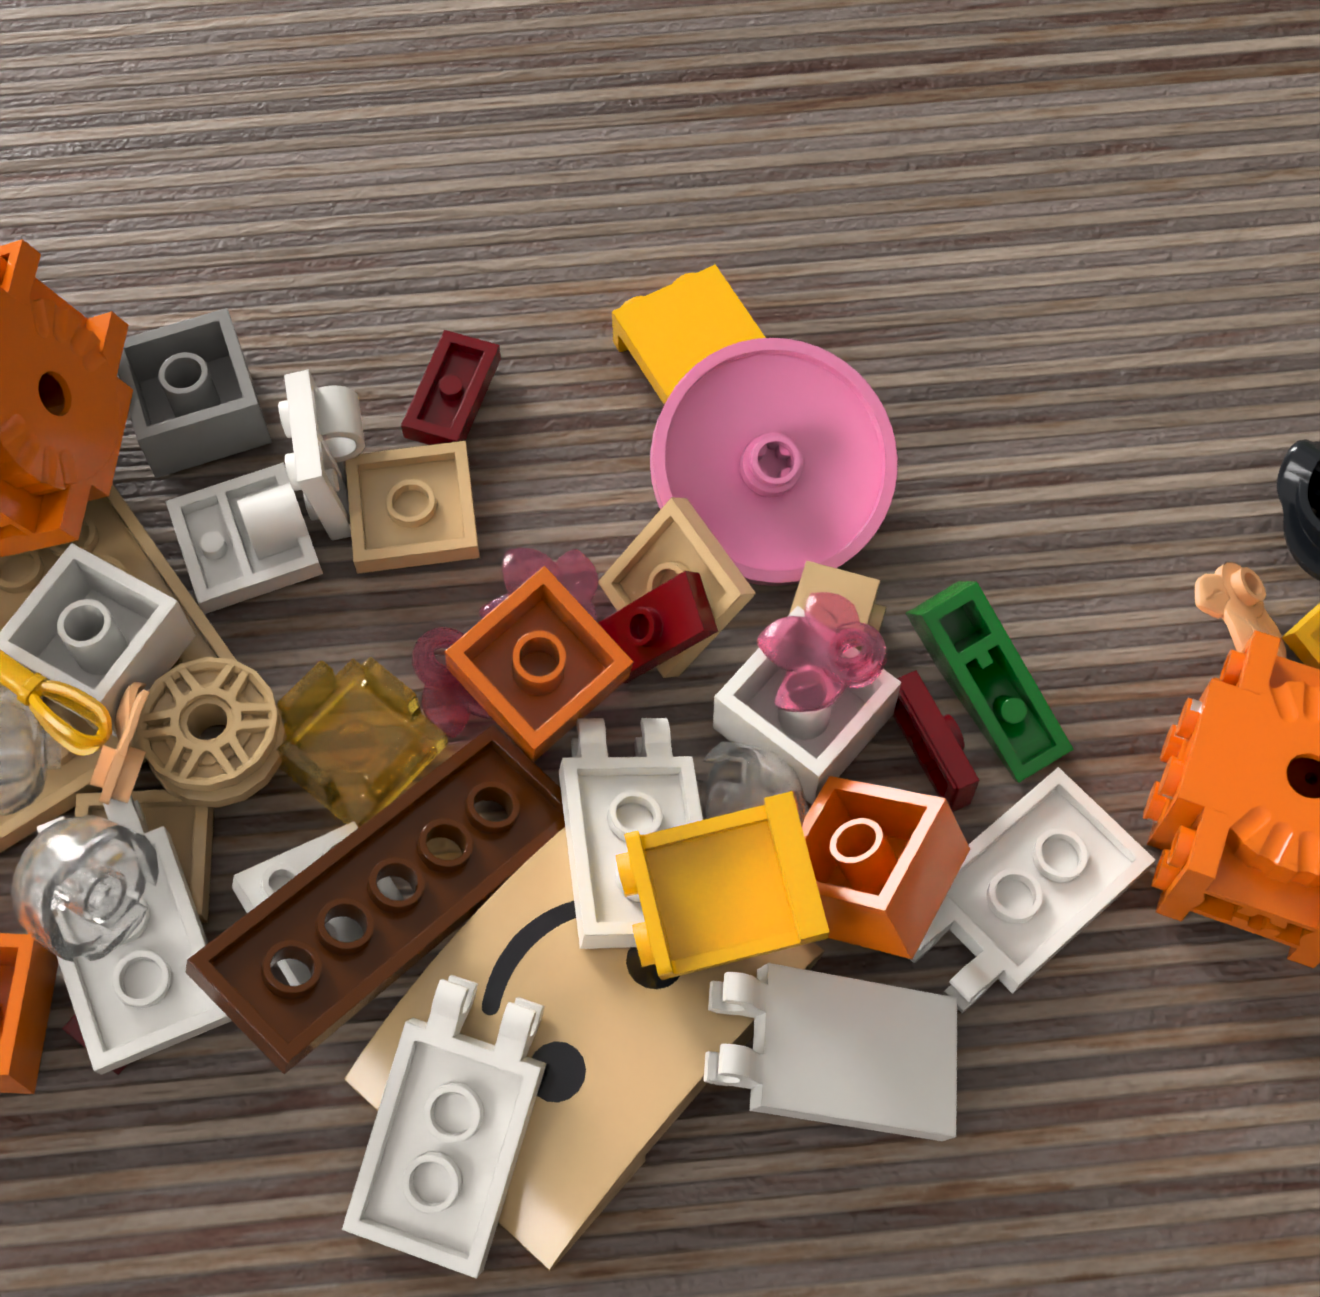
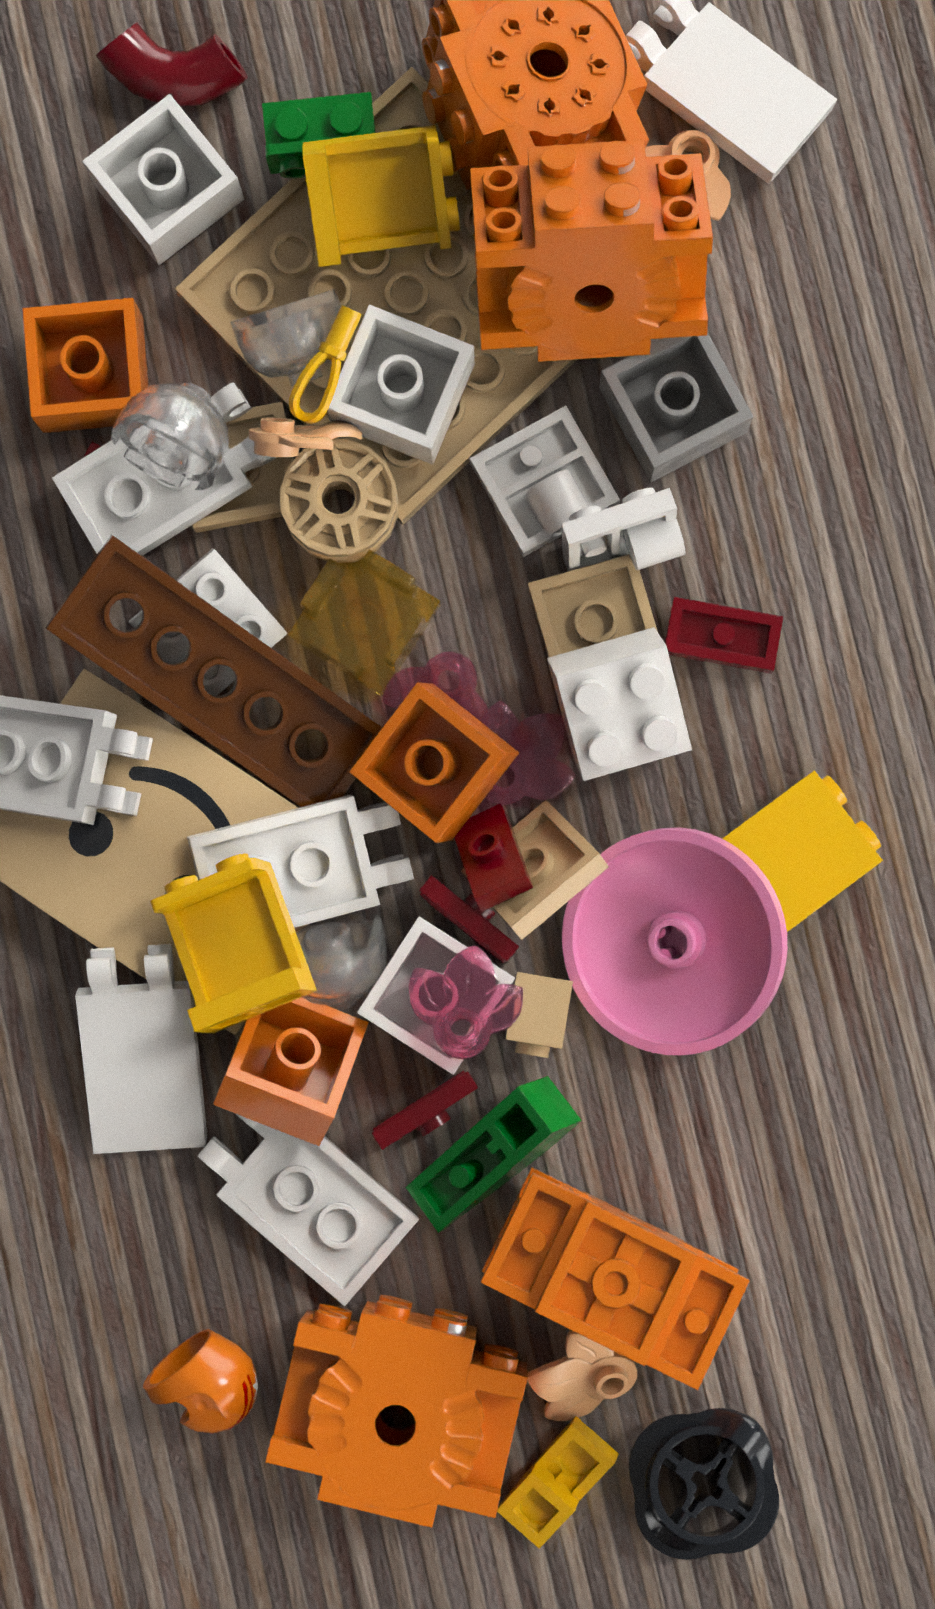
camera: 90 degrees right, 20 degrees up
none -> orange helmet [143,1329,258,1434]
none -> dark red plate [419,875,520,963]
none -> orange piece [481,1167,750,1390]
none -> white brick [547,627,692,781]

